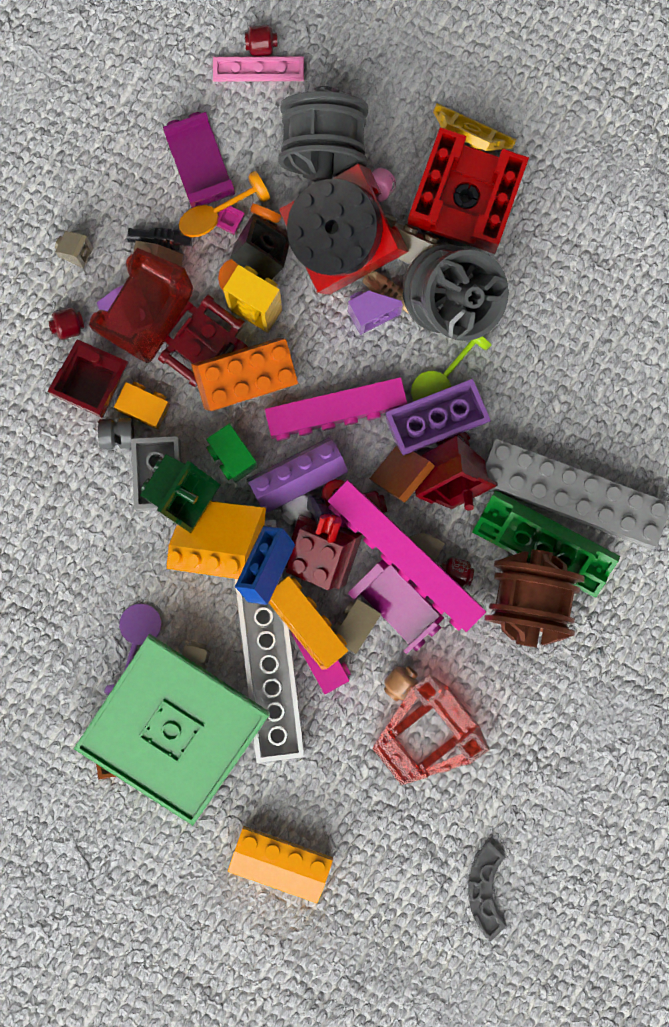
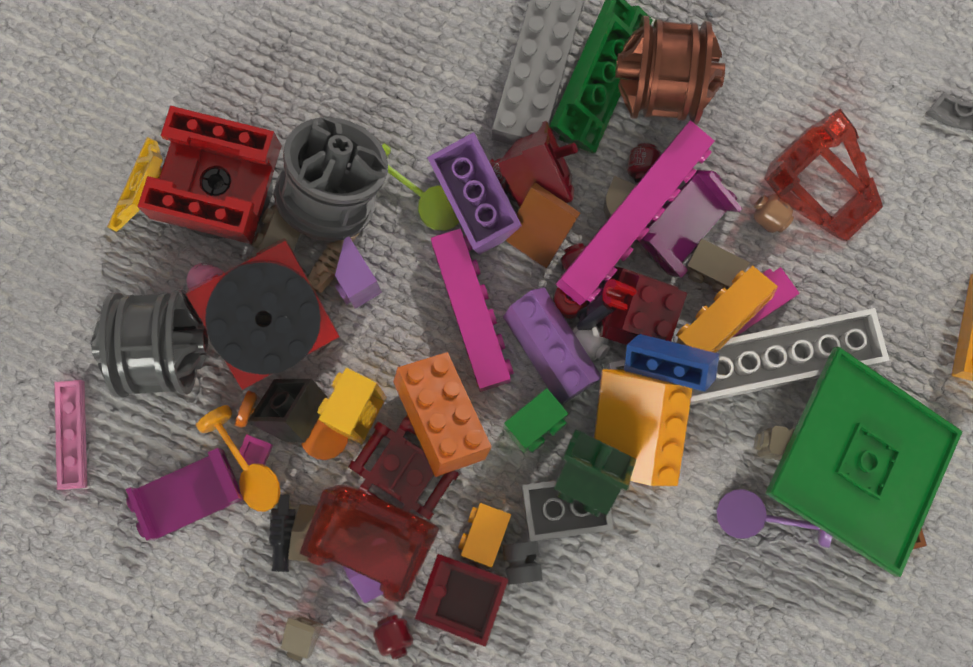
camera: 90 degrees left, 5 degrees down
dark red head [245,25,278,56] -> none

